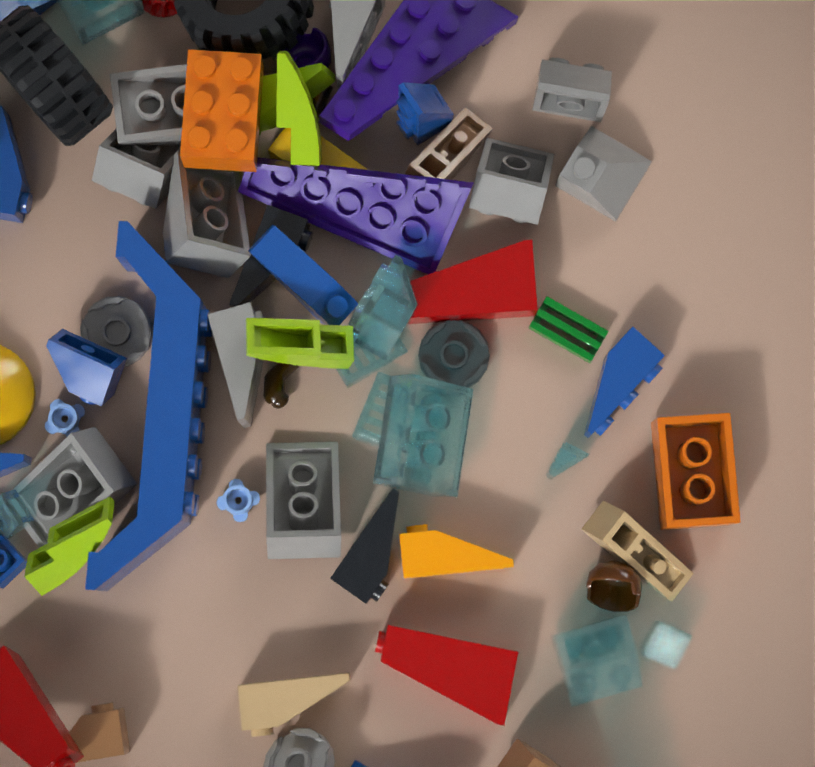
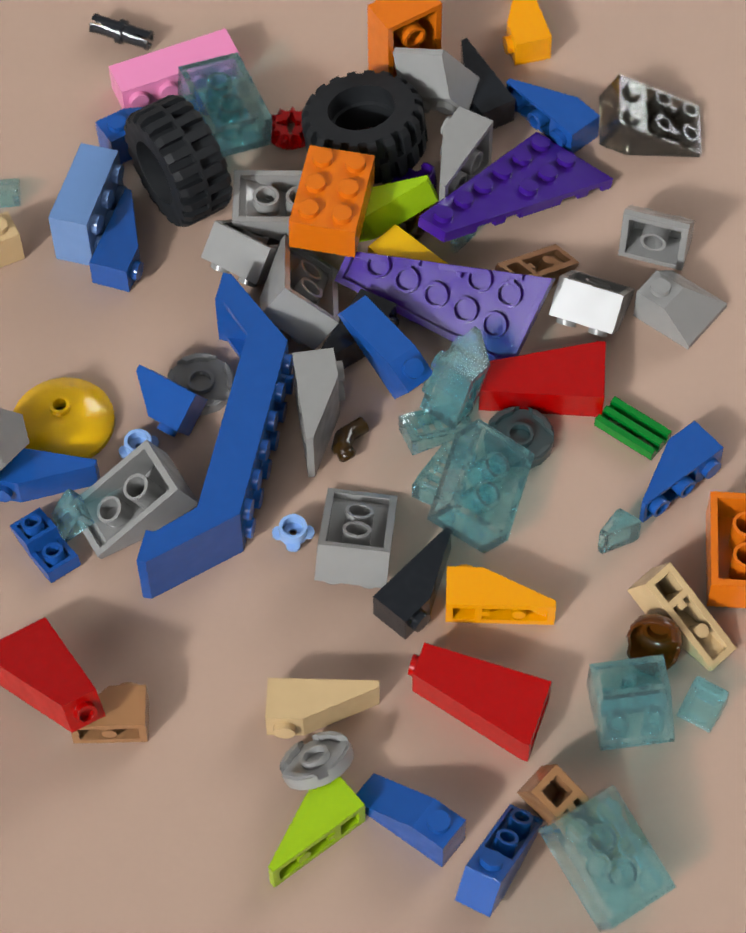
camera: 10 degrees right, 25 degrees down
lime slope [24,496,115,596] -> none
lime slope [245,318,354,369] -> none
lime slope [276,51,322,166] -> none
blue slope [396,82,454,146] -> none

